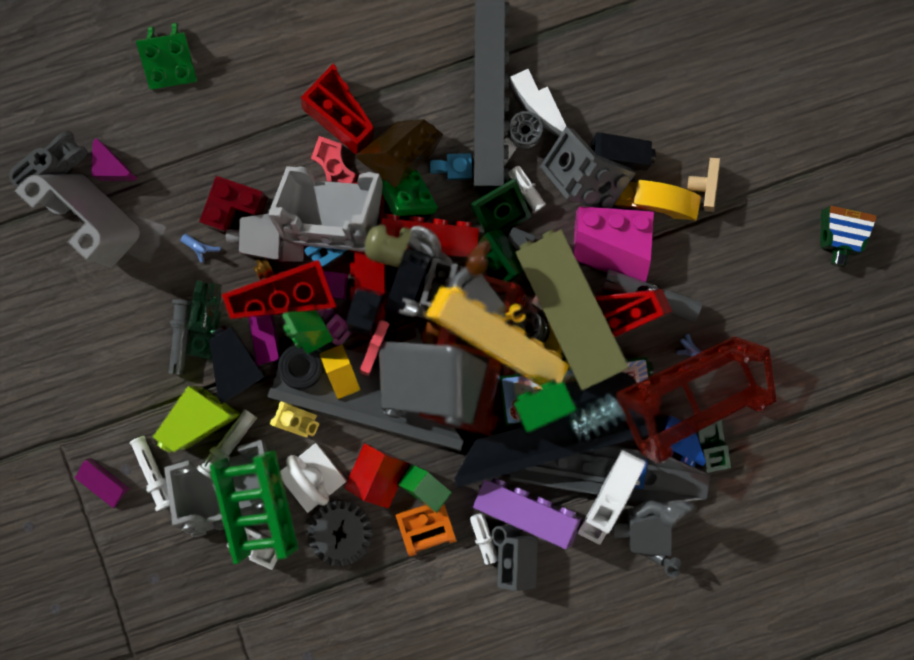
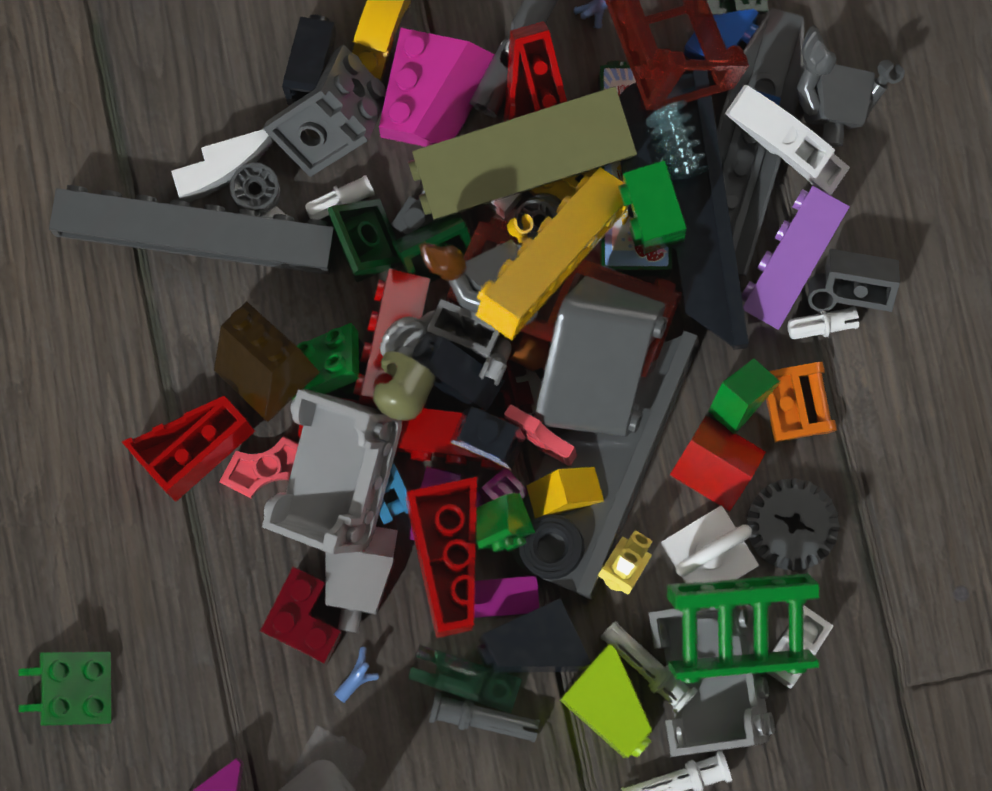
camera: 85 degrees left, 5 degrees down
pearl gold plate [253,259,274,280] -> none
dark azure plate [430,154,472,180] -> none

